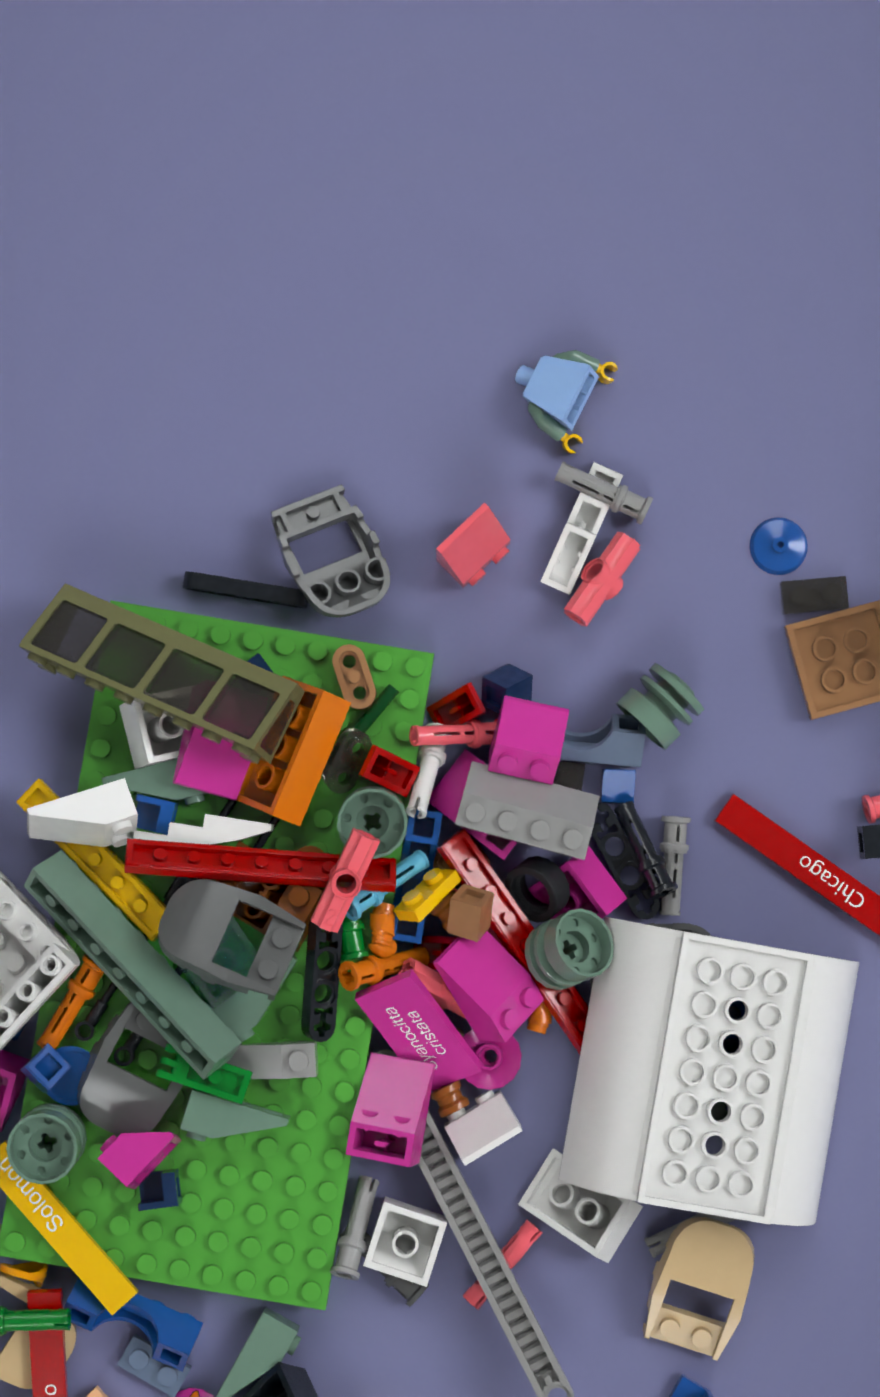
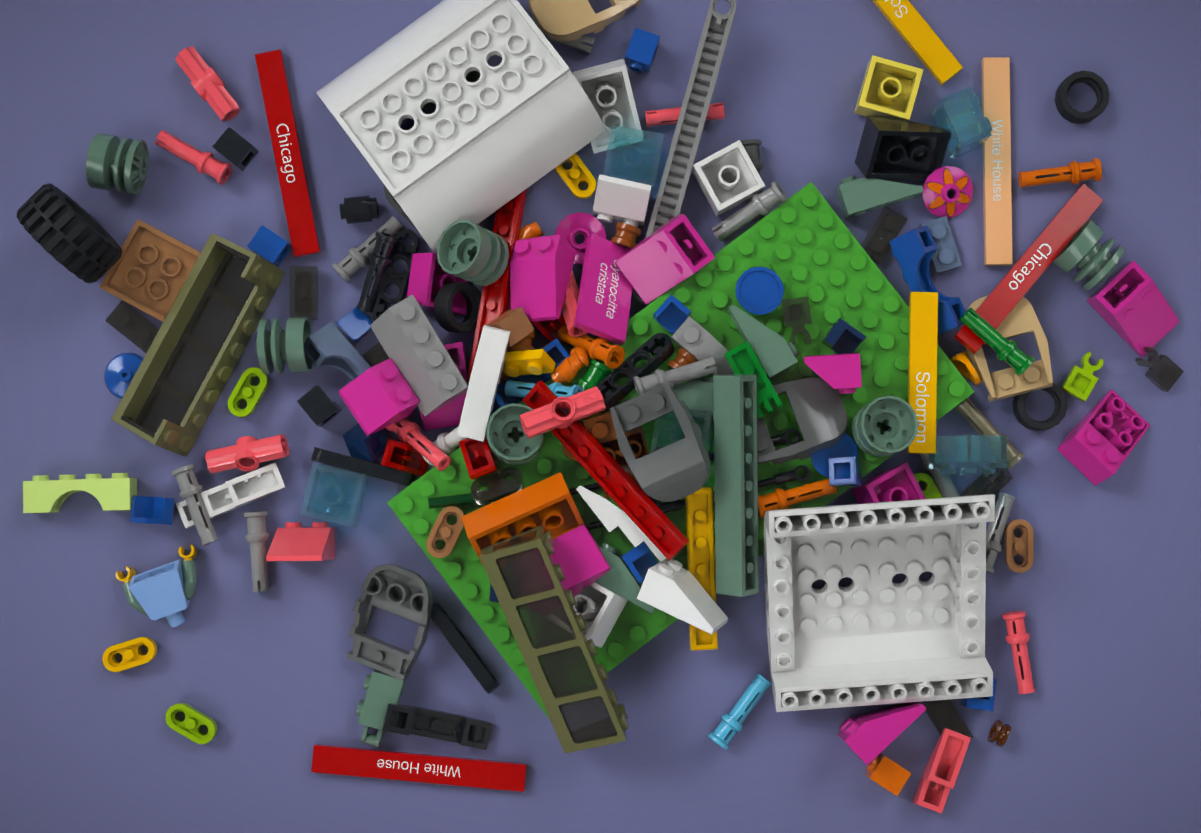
camera: 135 degrees left, 0 degrees up
none -> yellowish green arch [23,473,137,513]
none -> yellow plate [102,637,157,672]
none -> window [111,233,286,457]
none -> blue panel [130,496,175,525]
none -> lime plate [165,703,218,744]
none -> lime plate [228,367,269,417]
none -> light grey pin [244,511,270,592]
none -> blue panel [247,226,292,267]
none -> clear smoke plate [290,266,318,320]
none -> black panel [297,385,342,427]
none -> clear light blue brick [300,463,369,527]
none -> black beam [311,447,414,486]
none -> red tile [311,744,527,792]
none -> black brick [339,195,379,224]
none -> sand green brick [356,670,407,747]
none -> black slope [382,703,492,750]
none -> white slope [457,325,510,442]
none -> yellow plate [555,153,596,199]
none -> clear light blue brick [603,125,664,187]
none -> blue brick [625,28,660,73]
none -> light grey pin [633,356,717,396]
none -> blue panel [652,294,691,336]
none -> dark orange wheel [667,348,698,369]
none -> blue piece [735,267,784,315]
none -> clear smoke plate [780,297,812,345]
none -> clear smoke plate [861,206,908,265]

